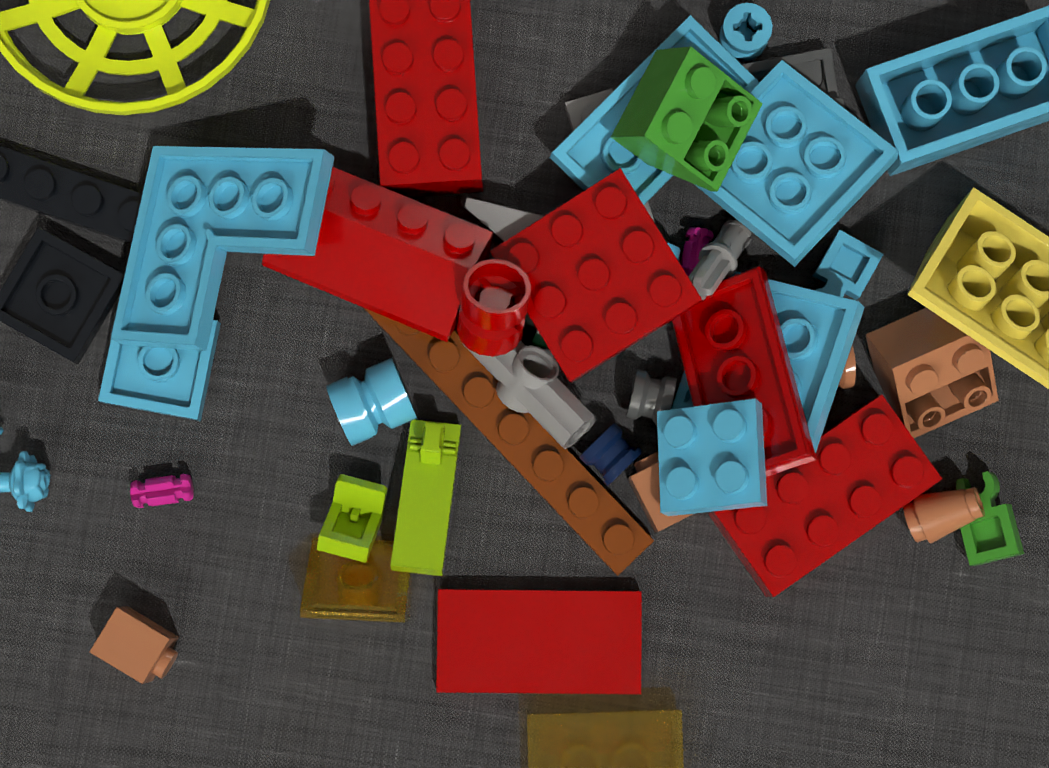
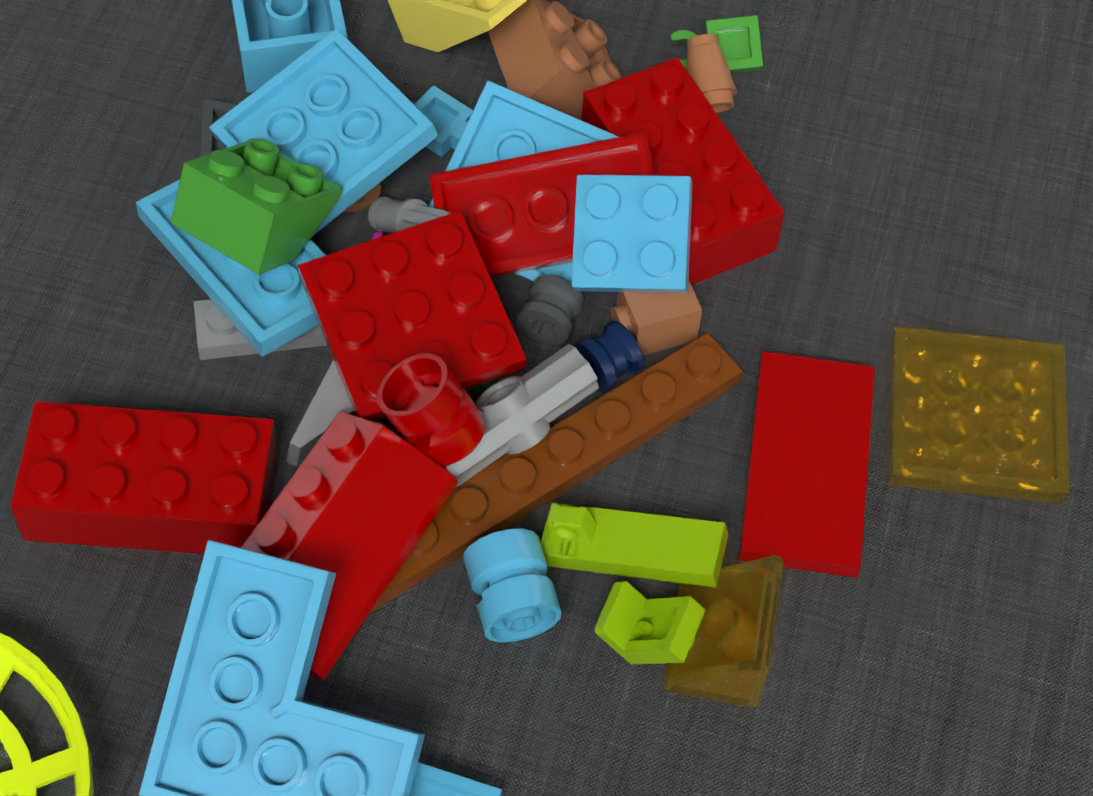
camera: 85 degrees left, 25 degrees down
medium azure wheel [719,2,773,62] -> none

